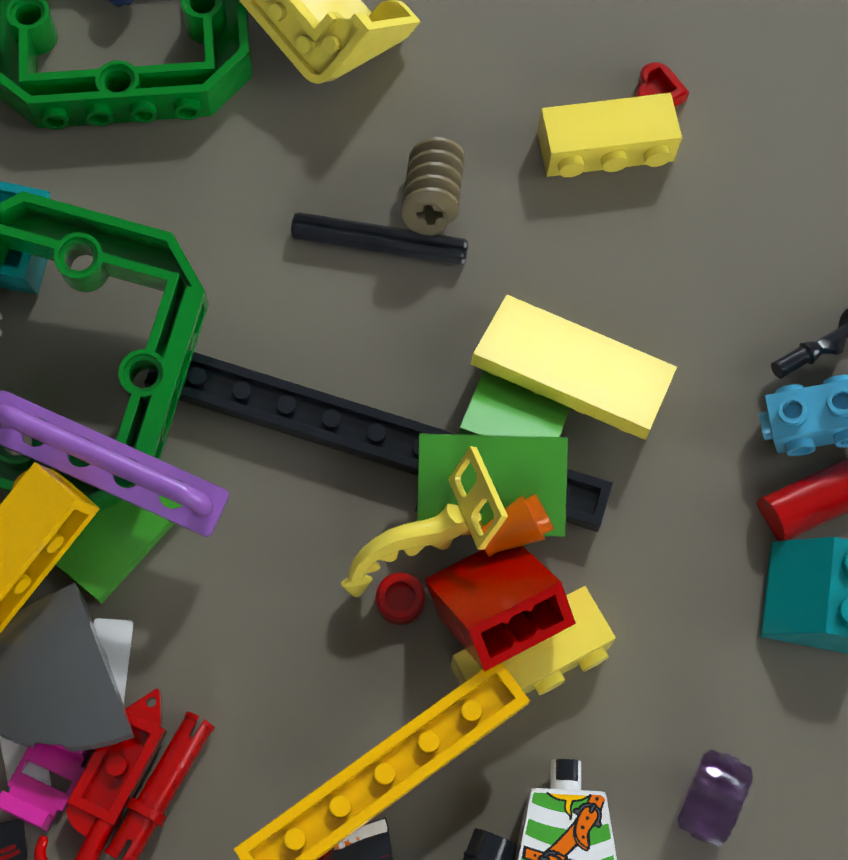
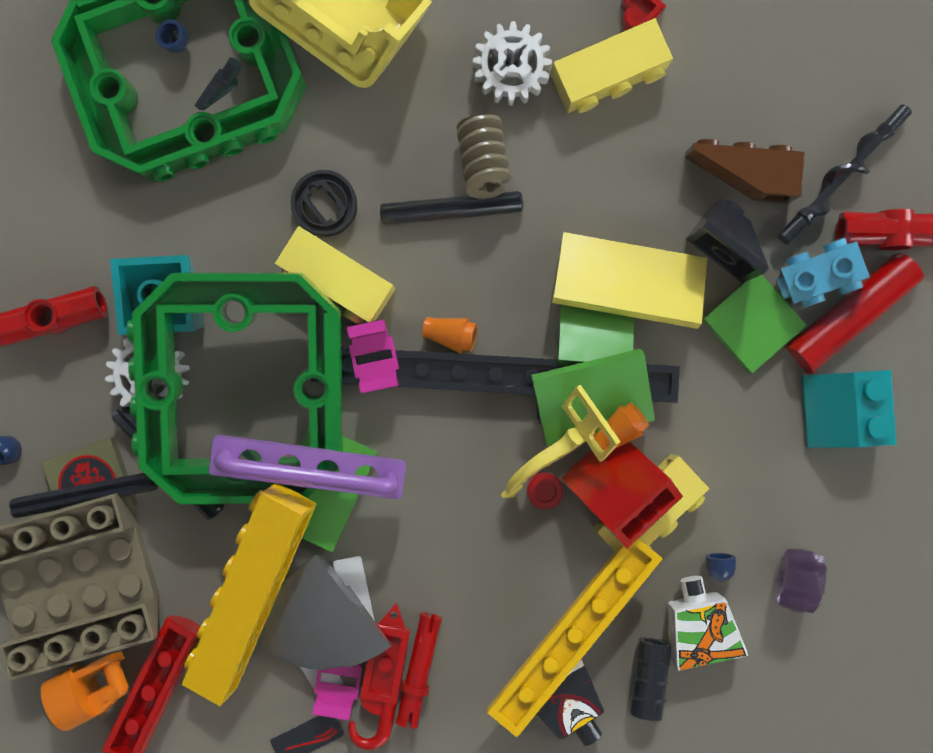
camera: 15 degrees left, 20 degrees up
none -> black bar [194,57,243,110]
none -> light yellow brick [275,226,396,325]
none -> black piece [291,170,357,237]
none -> dark pink piece [347,319,399,393]
none -> orange cone [422,317,478,354]
none -> white gear [473,21,552,106]
none -> reddish brown slope [685,139,805,203]
none -> black slope [686,198,769,283]
none -> bright green tile [702,275,807,374]
none -> dark blue hinge [706,553,736,582]

